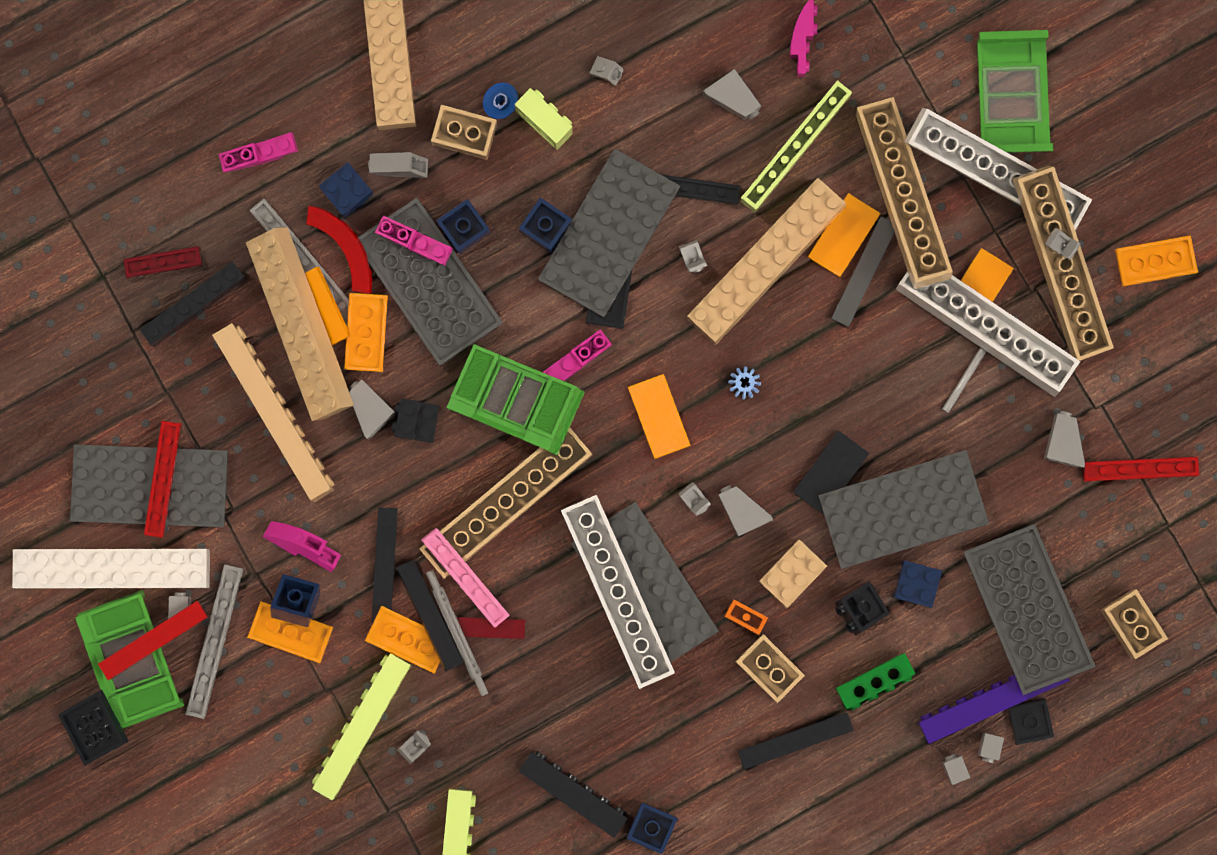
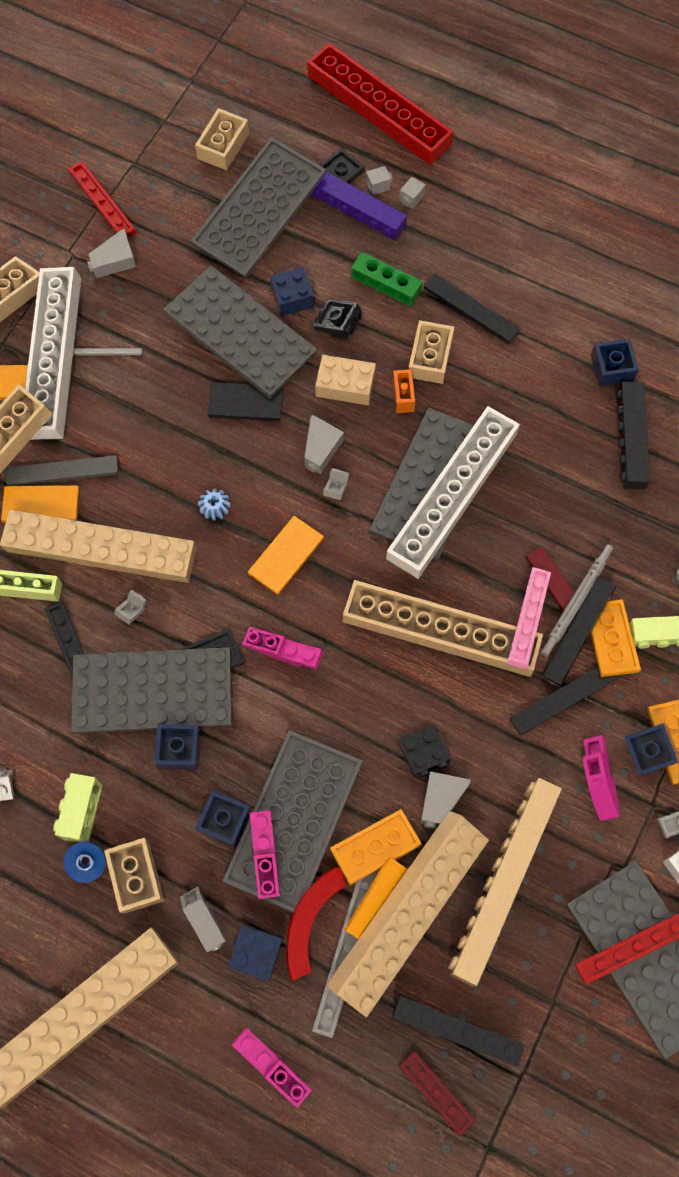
camera: 120 degrees left, 15 degrees down
bright green piece [446,344,585,455] -> none
none -> red brick [307,43,453,165]

